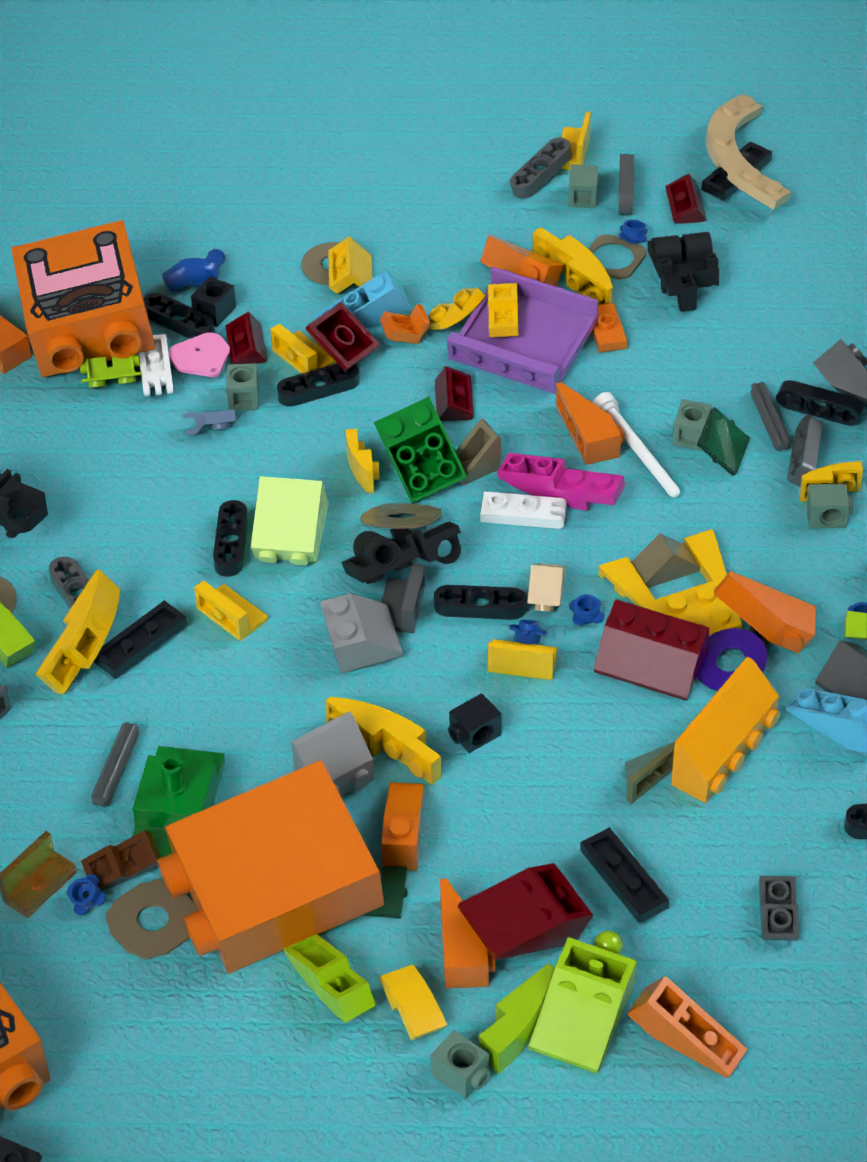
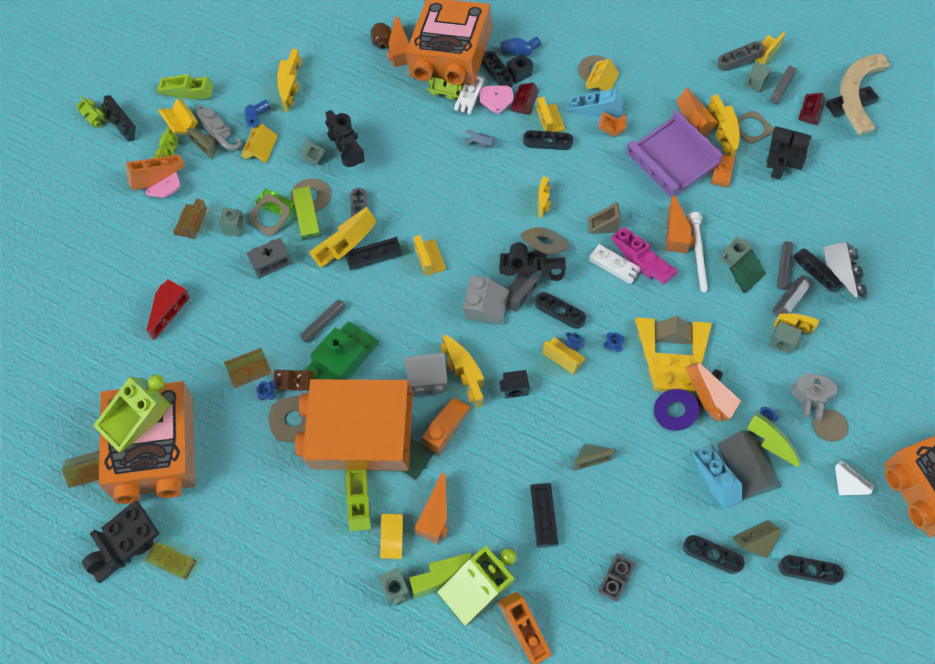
camera: 25 degrees right, 15 degrees up
black beam [213,500,248,577] -> none
sand green brick [227,363,258,411] -> none
yellowish green slope [251,476,328,565] -> none
dark red slope [305,302,381,372] -> none
green slope [374,397,467,504] -> none
yellow slope [428,288,486,330] -> none
dark red slope [435,366,474,421] -> none
dark red slope [457,863,593,960] -> none
yellow slope [488,283,519,337] -> none
tan slope [528,563,567,612] -> none
slope [594,599,709,701] -> none
blue plate [619,219,648,244] -> none
light orange slope [671,656,780,803] -> none

